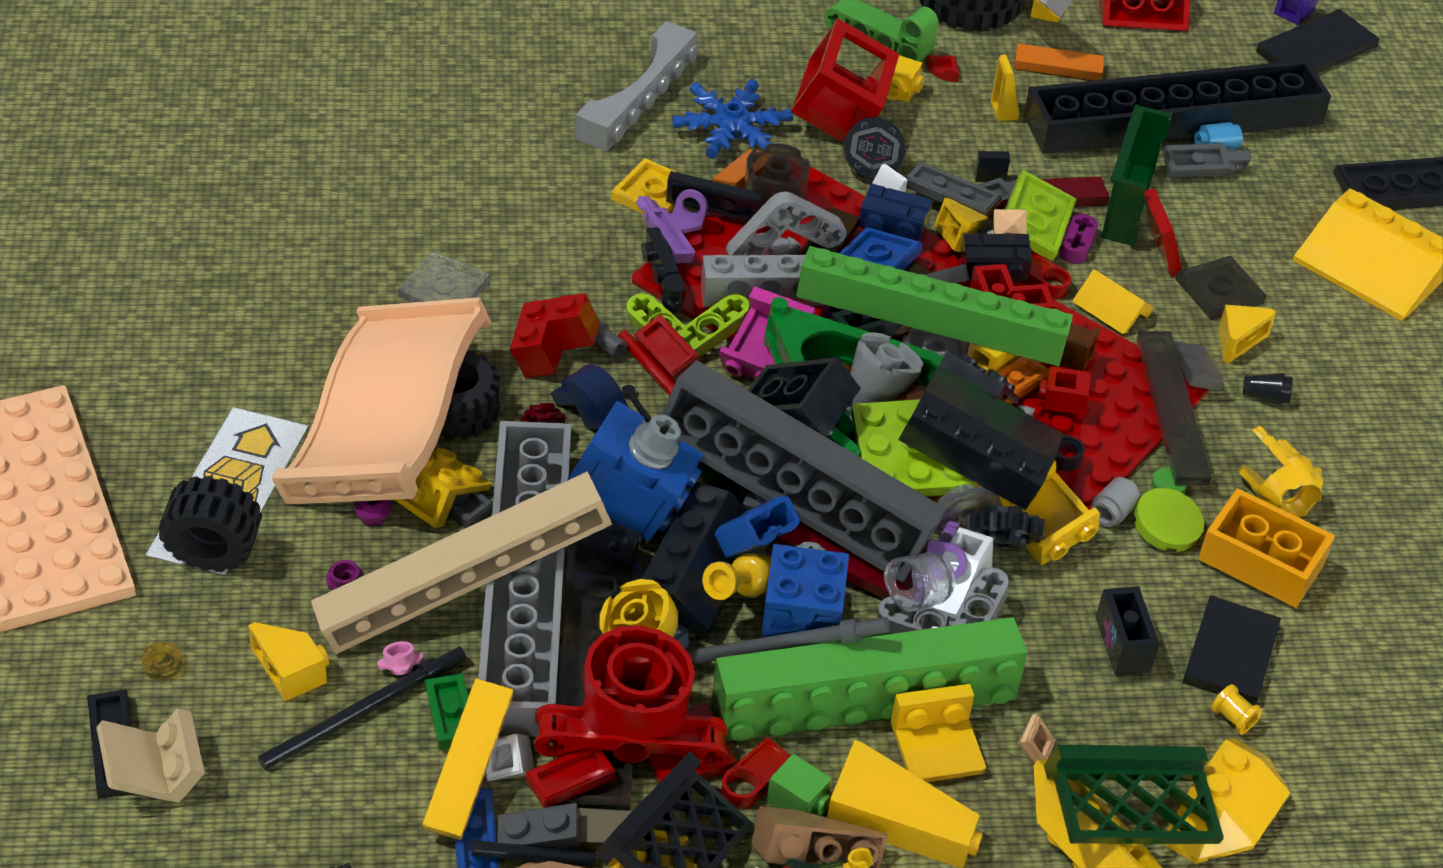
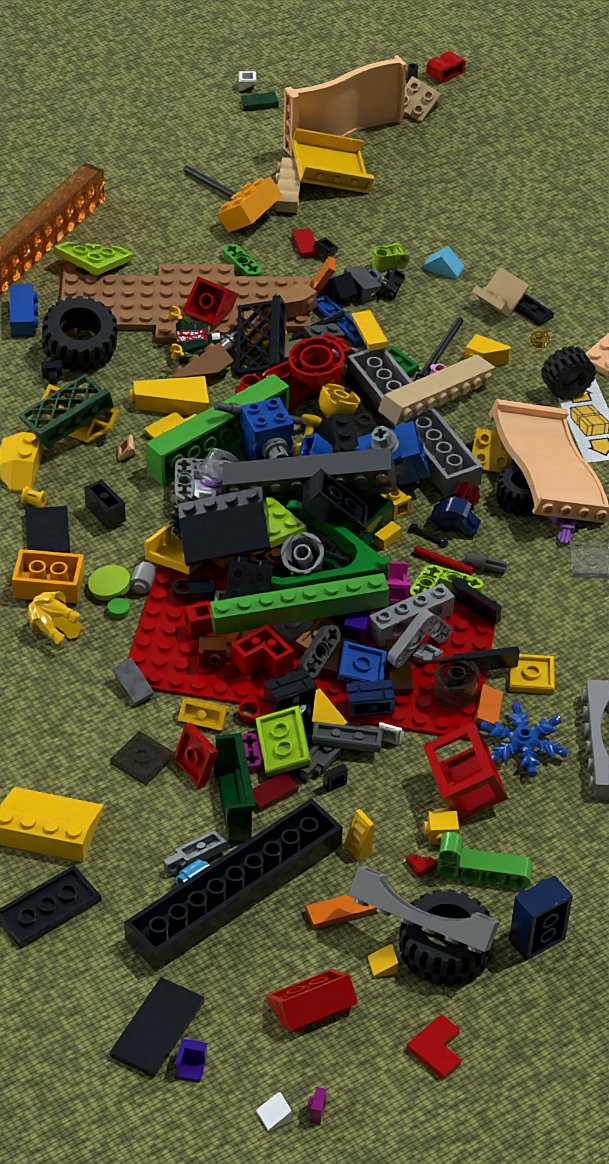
camera: 155 degrees right, 0 degrees up
magenta plate [326,560,364,591] -> none
red brick [510,293,600,379] -> none
red tile [634,314,702,381] -> none
medium lavender piece [636,189,708,263] -> none
bright green brick [767,753,832,816] -> none
tile [843,118,905,180] -> none
light nougat slope [993,209,1027,234] -> none
clear smoke tile [1136,331,1212,486] -> none
yellow slope [1218,305,1276,364] -> none
black cone [1242,373,1293,406] -> none

